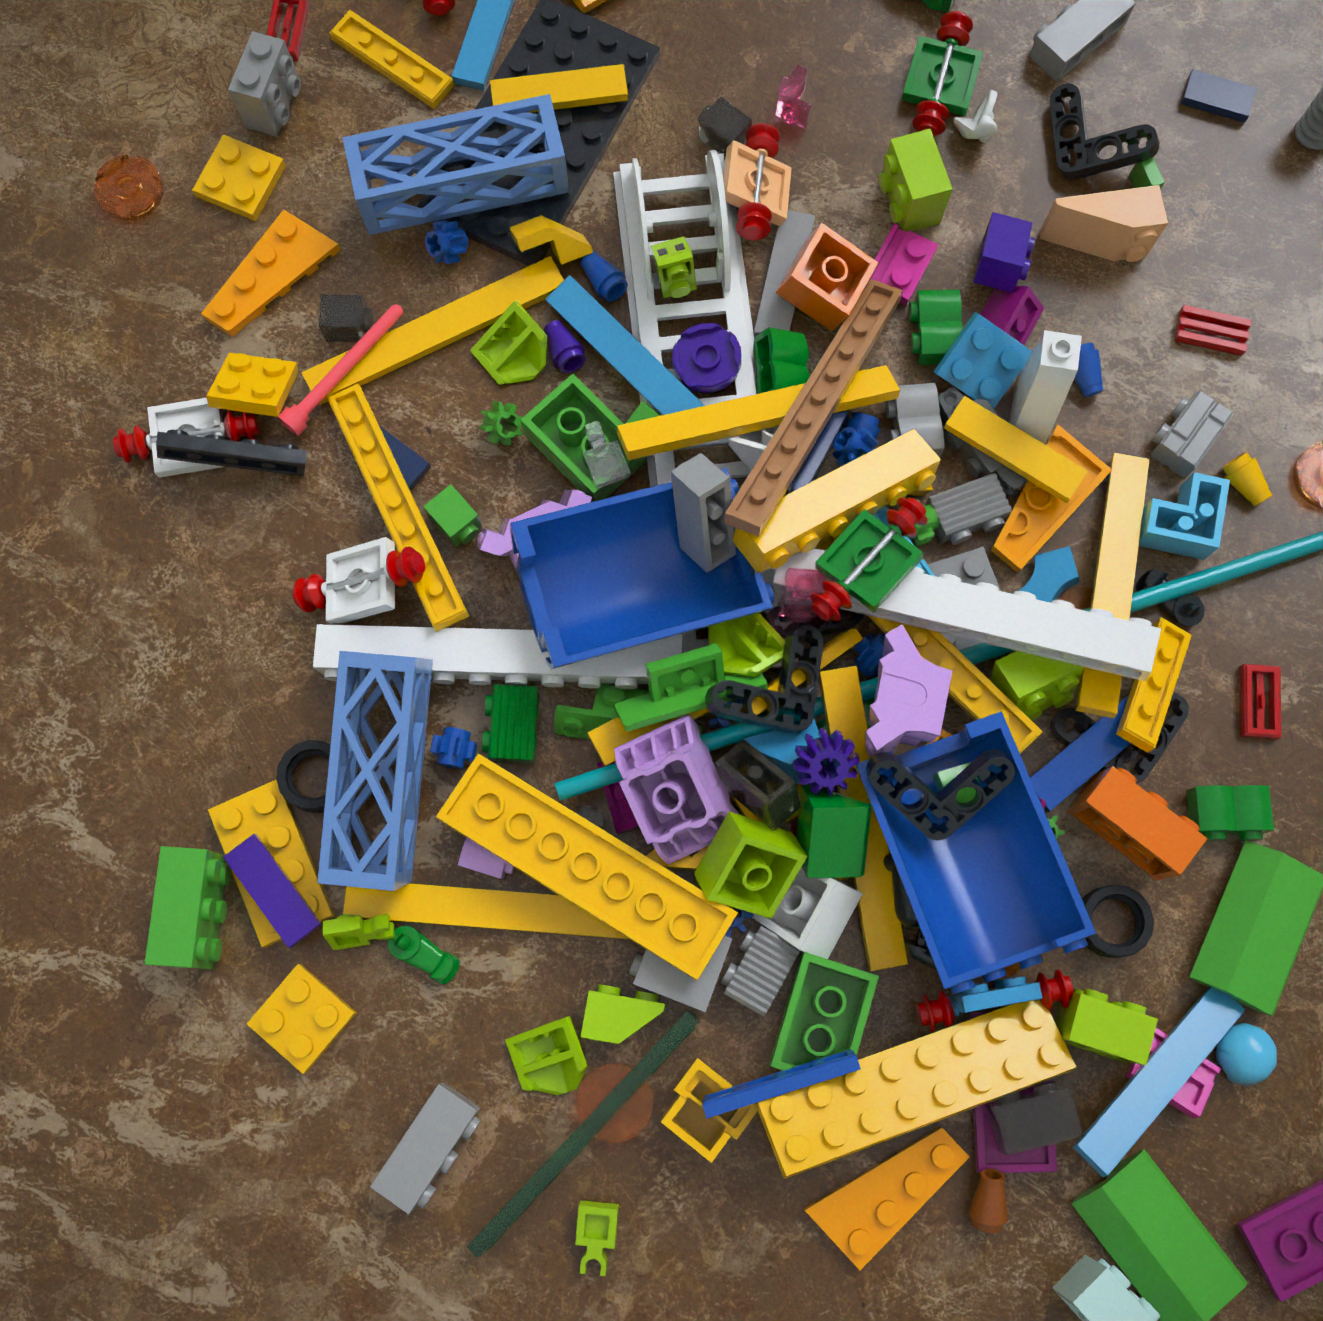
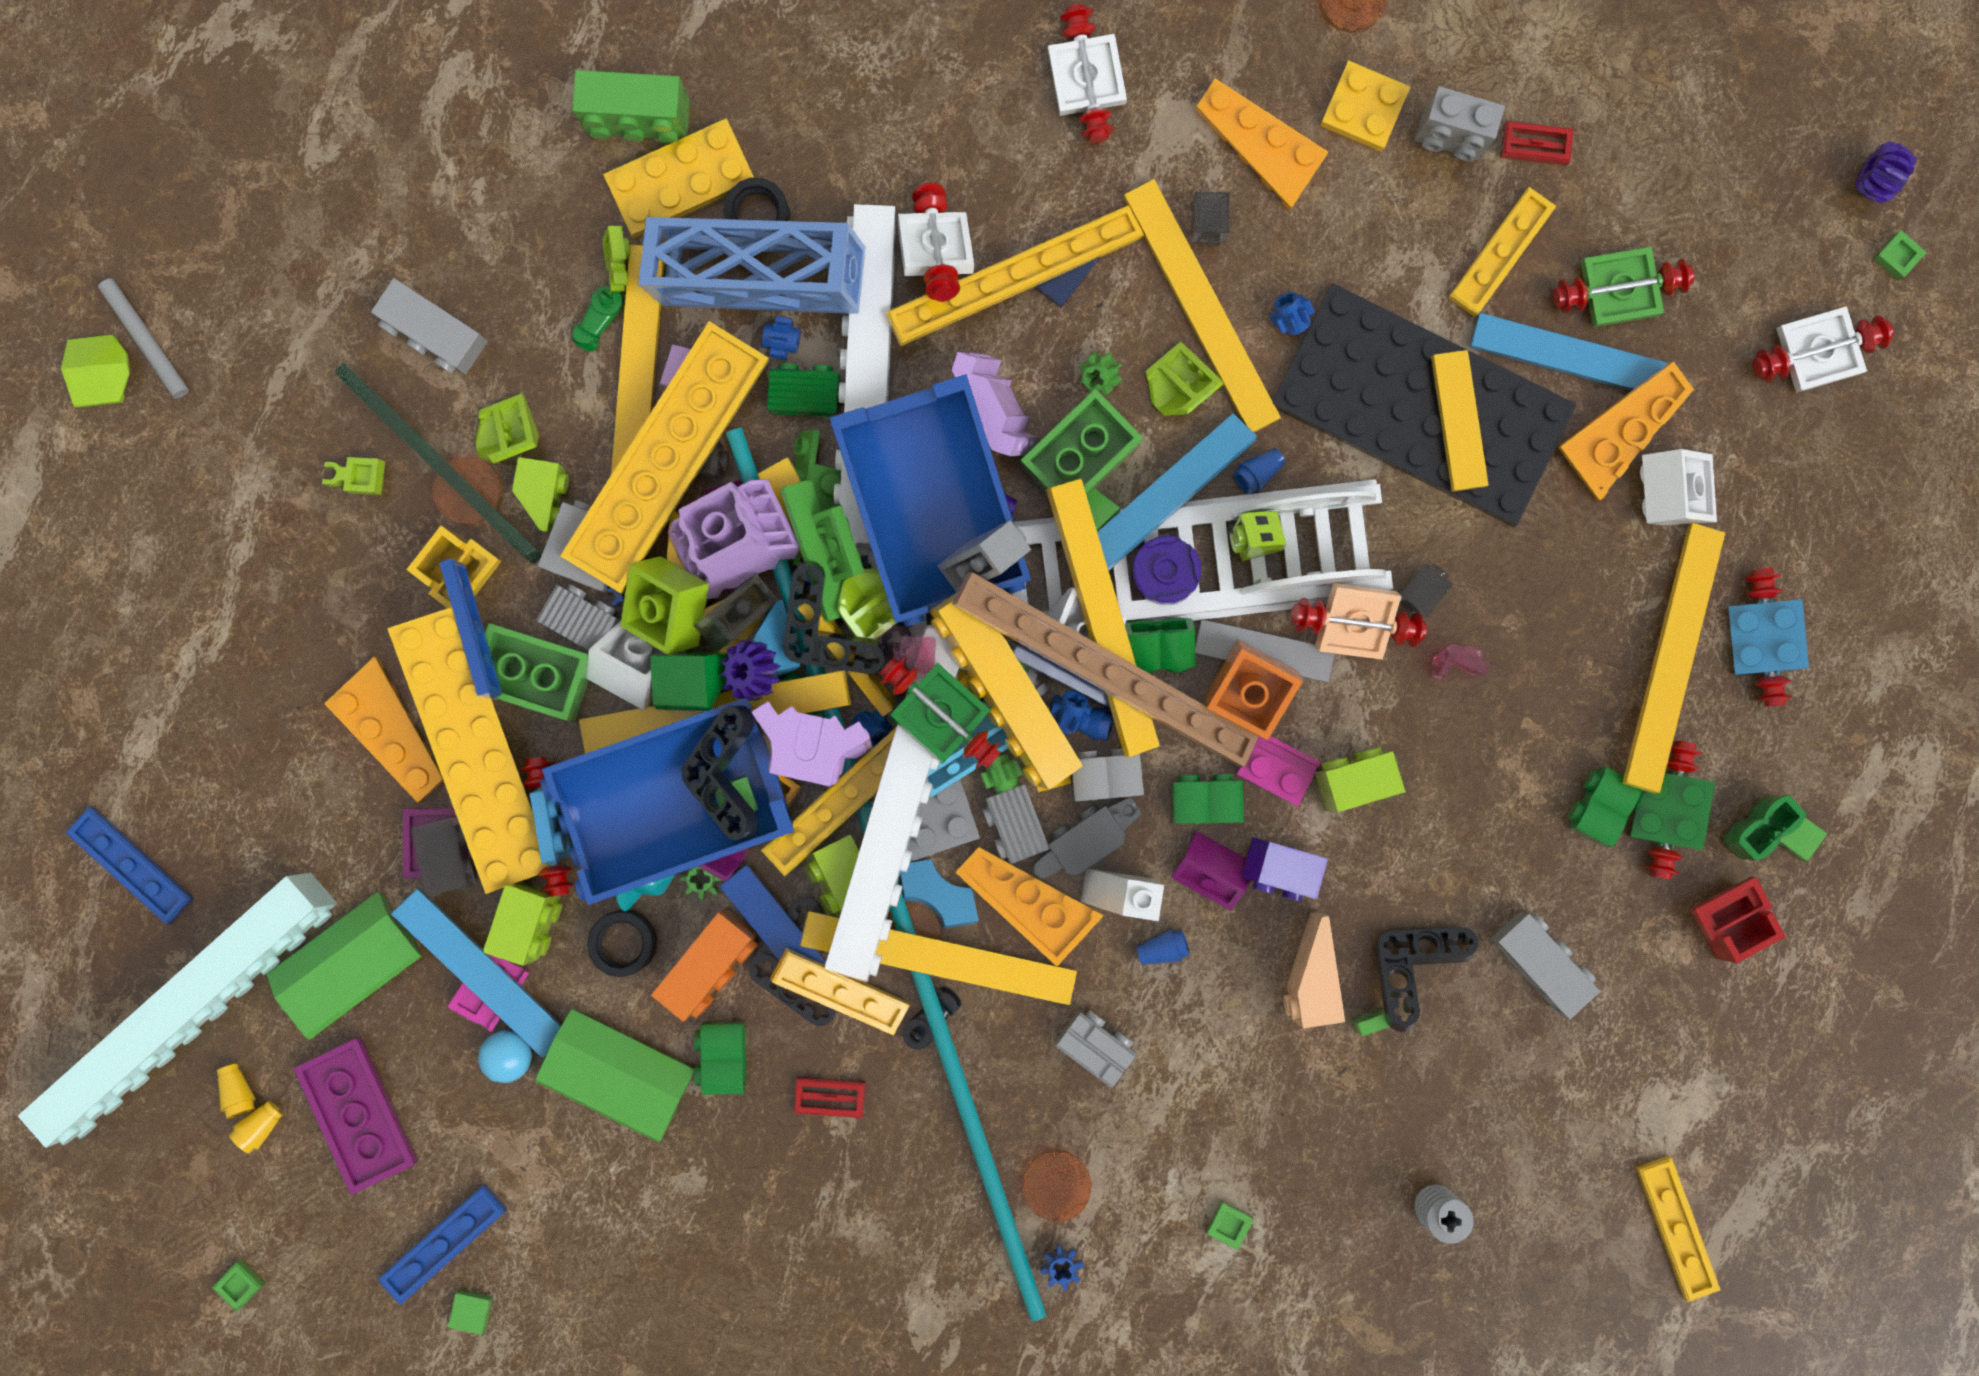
camera: 90 degrees right, 10 degrees up
black plate [156,430,307,477] -> none
yellow plate [206,352,298,417] -> none
dark purple tile [223,834,323,948] -> none
yellow plate [247,964,357,1074] -> none
coral piece [277,304,403,436] -> none
medium blue piece [342,94,569,235] -> none
bright green brick [423,484,482,548] -> none
yellow slope [509,215,593,265] -> none
dark purple cone [543,320,586,373] -> none
clear plate [583,421,631,489] -> none
green plate [901,11,983,137] -> none
dark azure plate [933,312,1032,409] -> none
yellow tile [944,396,1088,503] -> none
white piece [953,90,997,143] -> none
dark orange cone [968,1168,1008,1233] -> none
medium azure brick [1139,472,1230,560] -> none
red tile [1174,305,1252,356] -> none
tile [1180,69,1257,123] -> none
yellow cone [1222,452,1273,506] -> none

